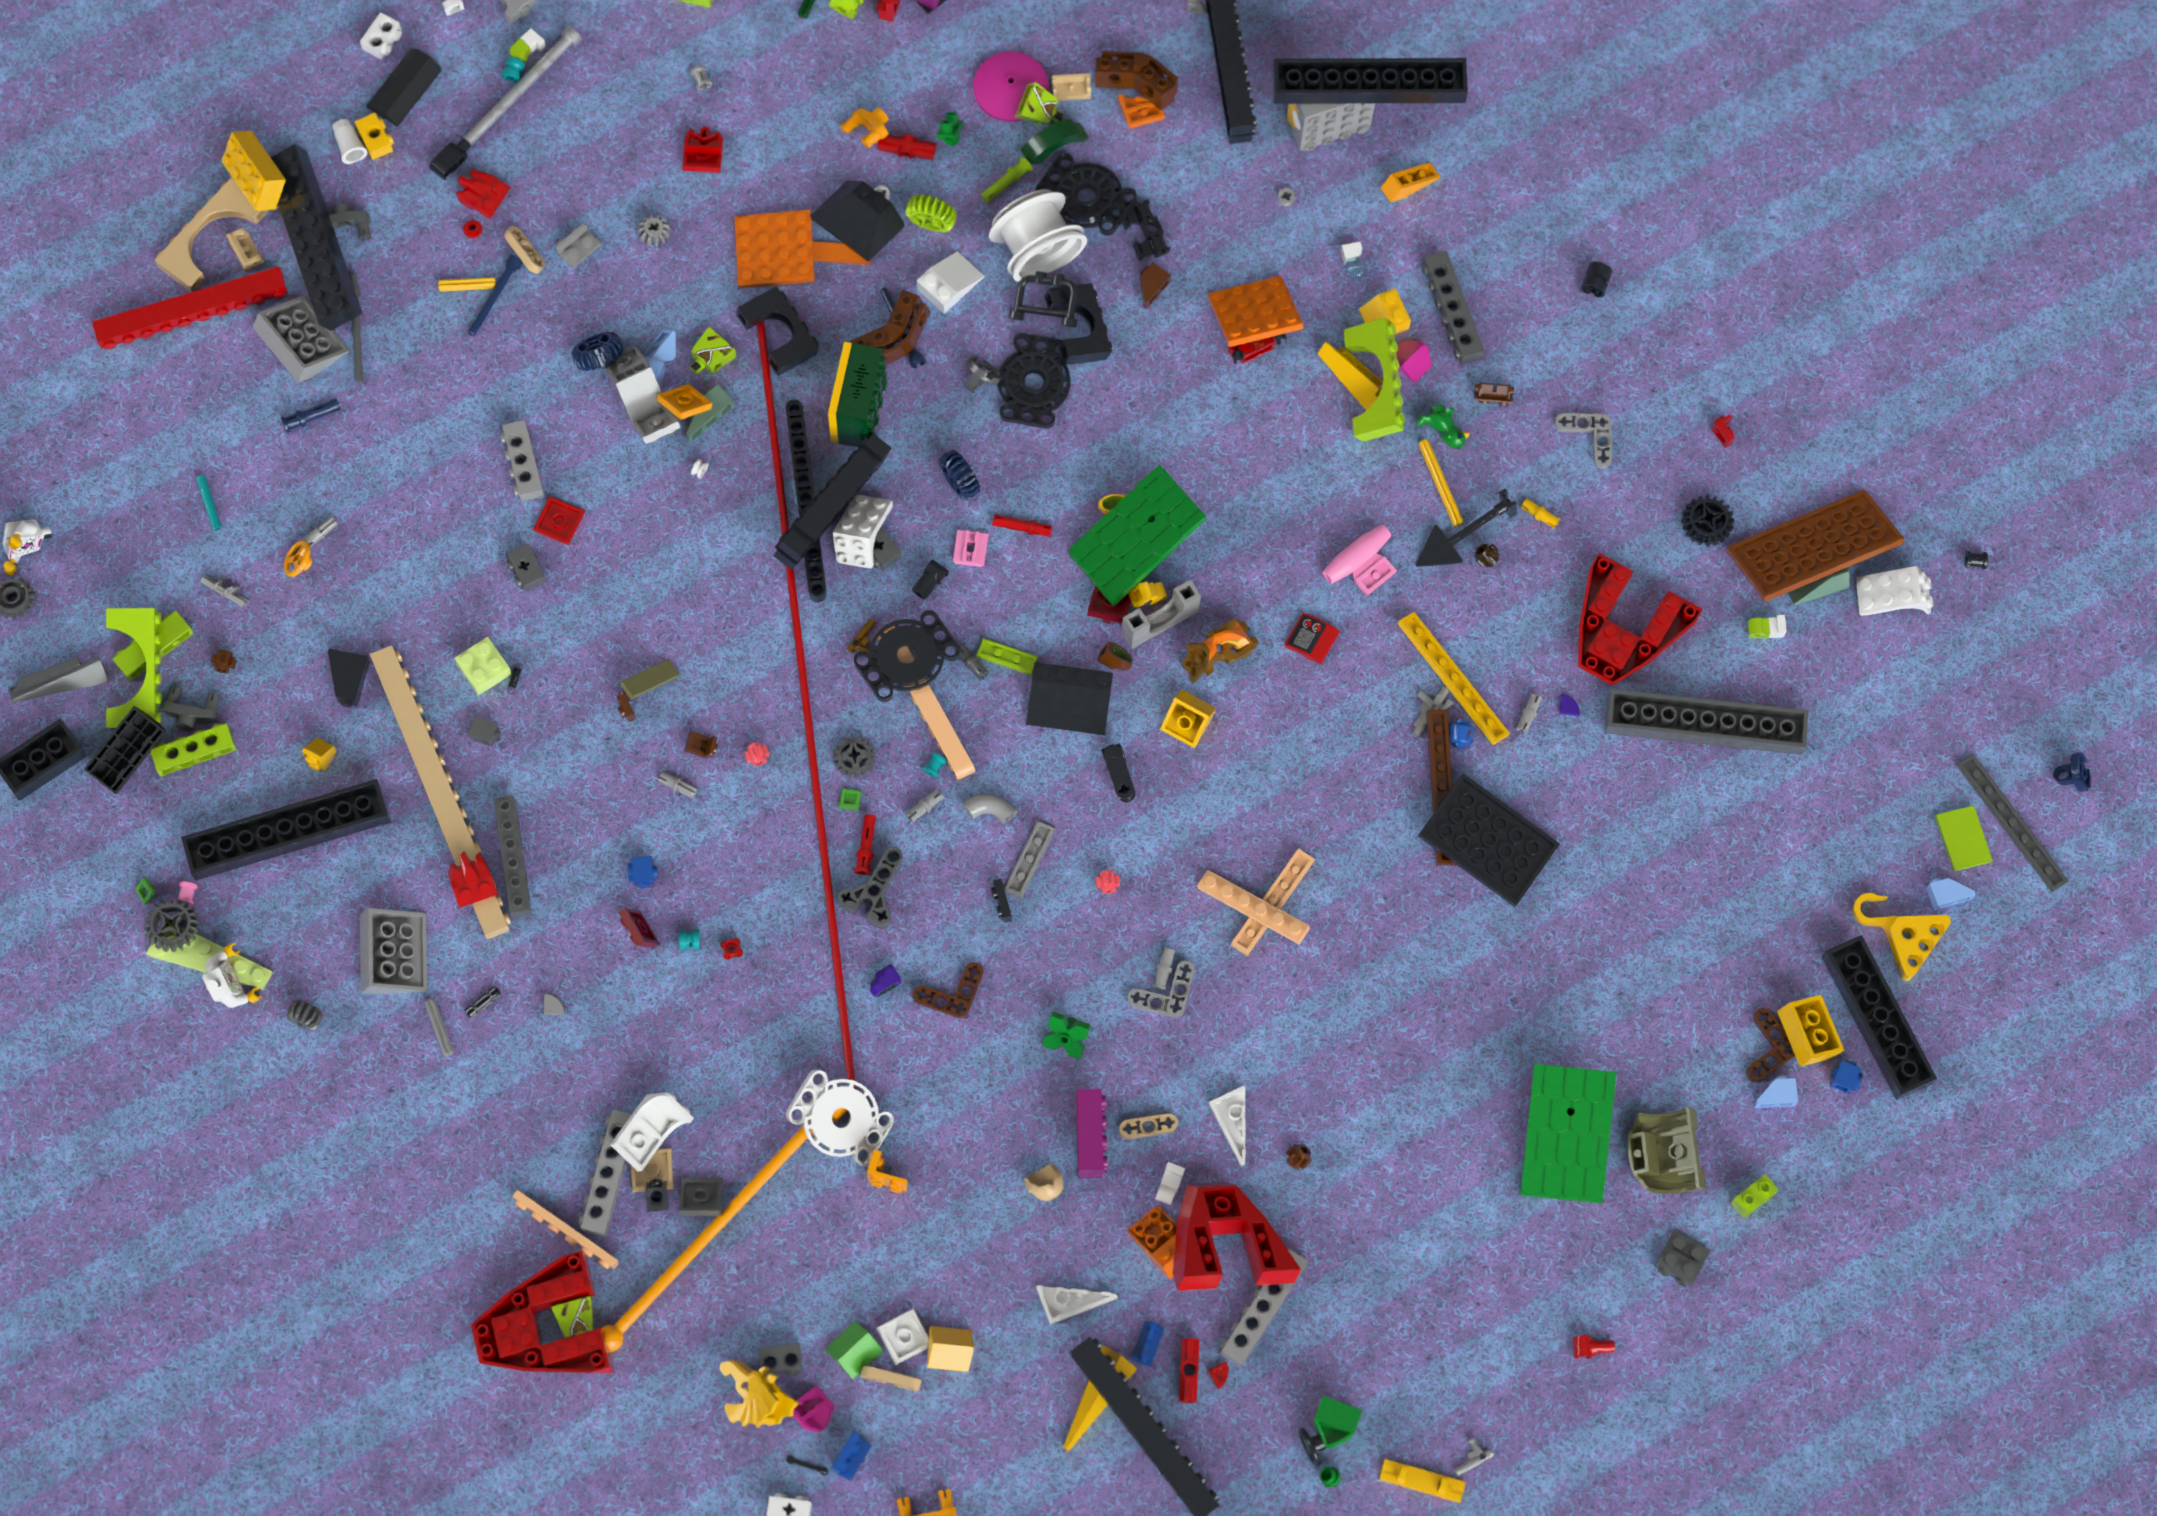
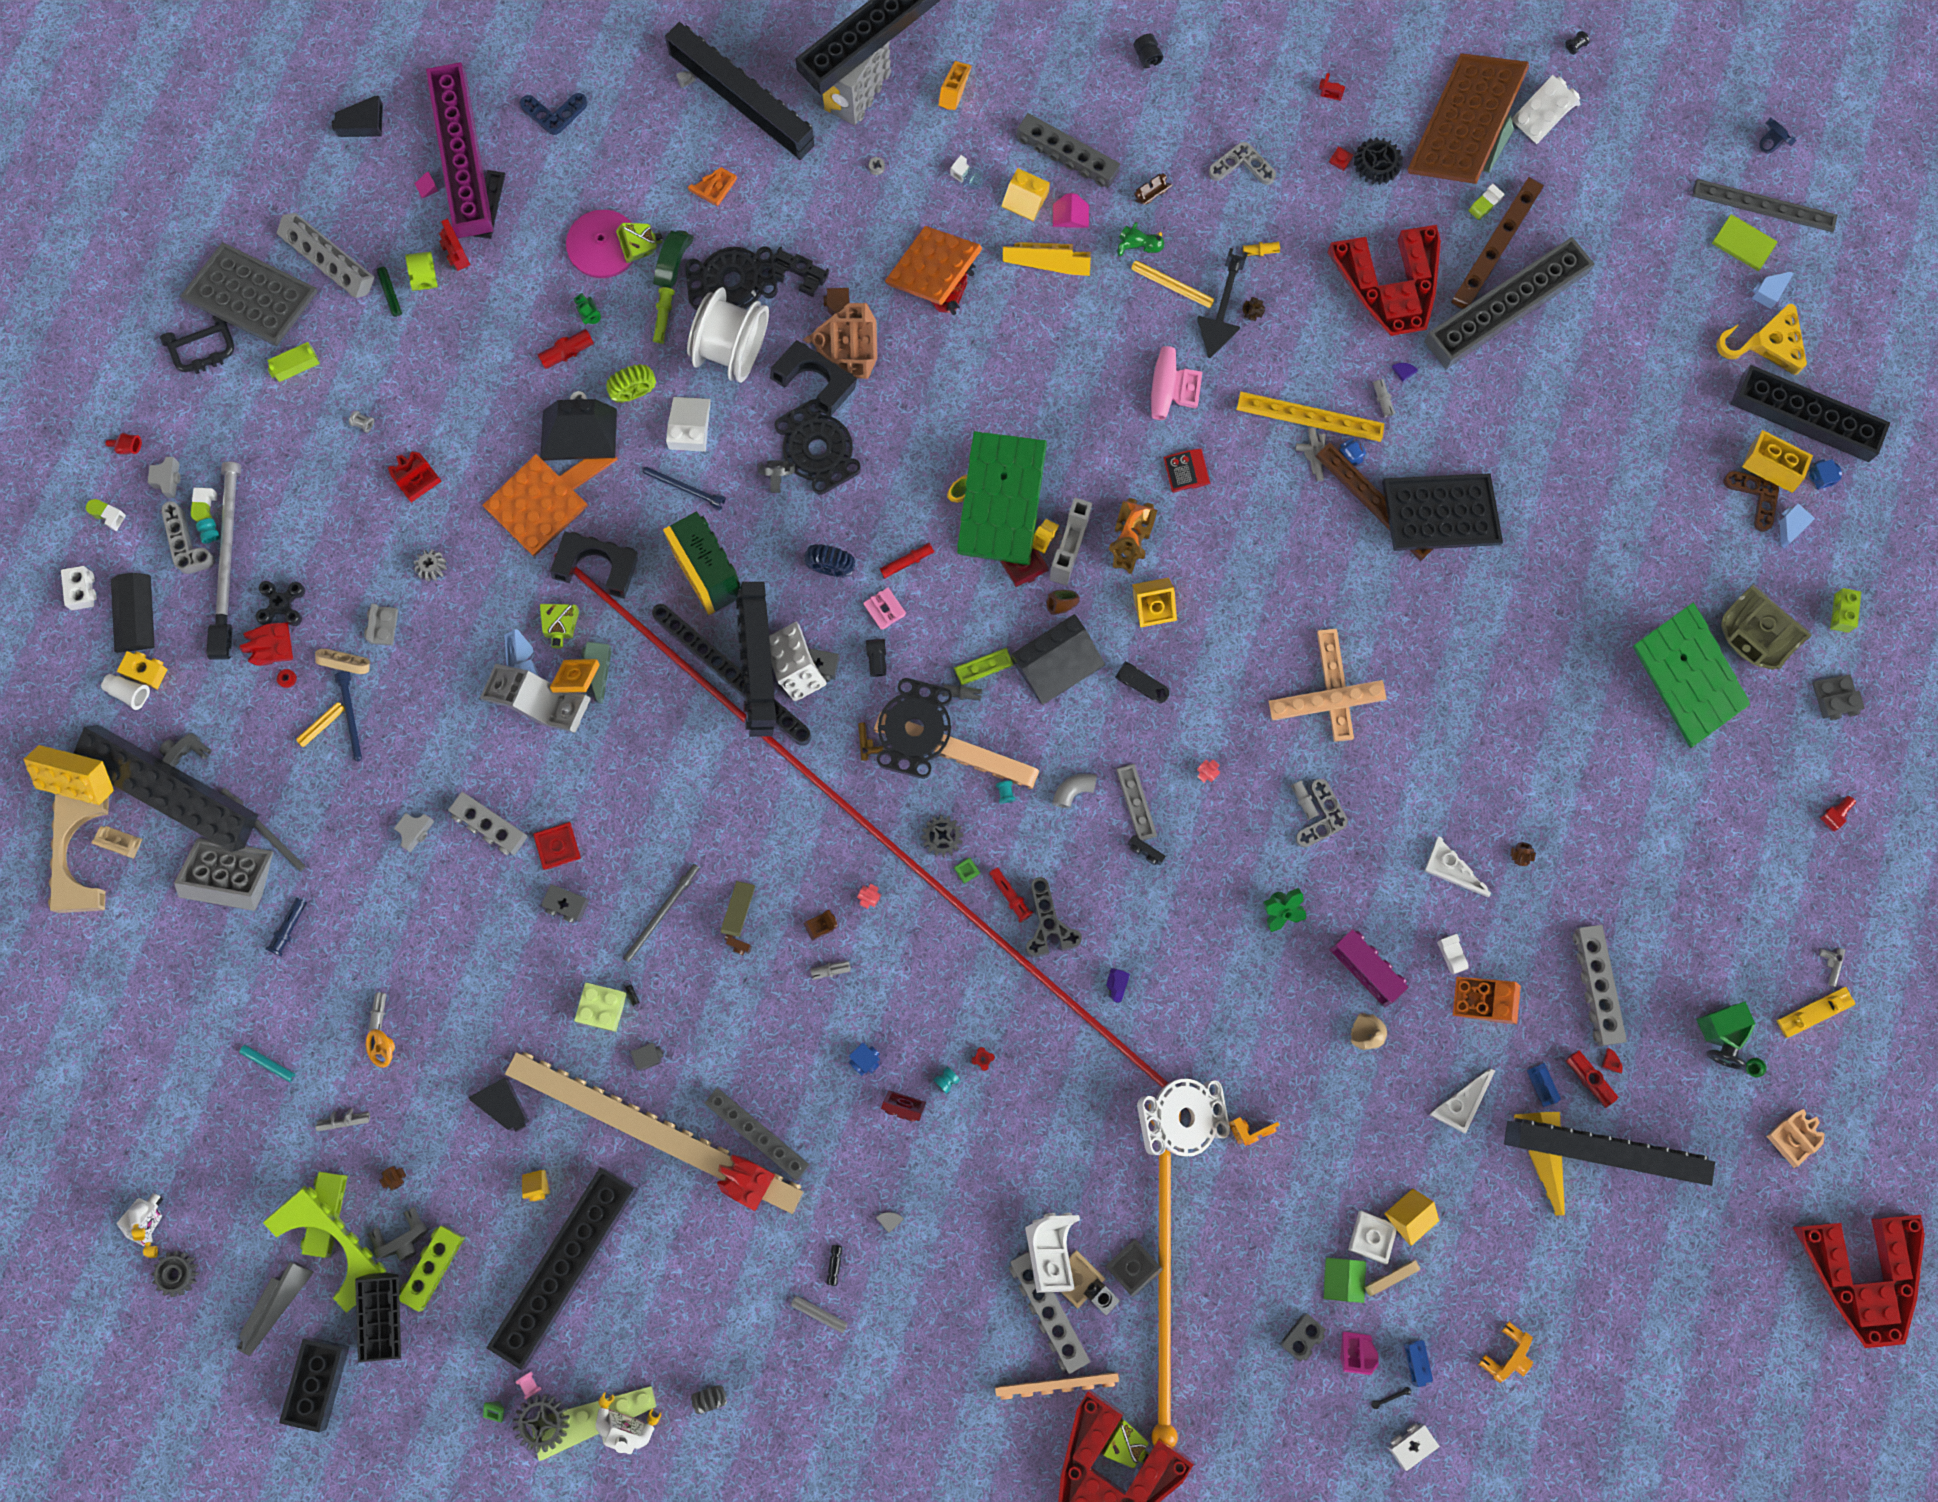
camera: 40 degrees left, 5 degrees up
red brick [92,266,288,349] -> none
light grey slope [360,908,427,994] -> none
dark blue gear [571,331,624,371] -> none
white bush [691,459,709,479] -> none
yellow animal [720,1360,799,1428] -> none
light orange connector [840,107,889,148] -> none
reddish brown brick [850,290,930,364] -> none
light grey pin [905,789,944,823] -> none
reddish brown beam [913,962,983,1019] -> none
black bar [1009,271,1078,328] -> none
tan hinge [1052,73,1091,101] -> none
reddish brown brick [1095,51,1178,110] -> none
tan beam [1119,1114,1178,1139] -> none
red piece [1173,1182,1301,1291] -> none
lime arch [1344,318,1405,441] -> none
none -> light grey beam [162,501,215,574]
none -> black gear [255,581,305,626]
none -> light grey brick [394,813,434,853]
none -> dark grey bar [623,864,700,962]
none -> nougat wedge [803,303,877,379]
none -> red plate [1329,146,1354,171]
none -> reddish brown beam [1451,177,1544,309]

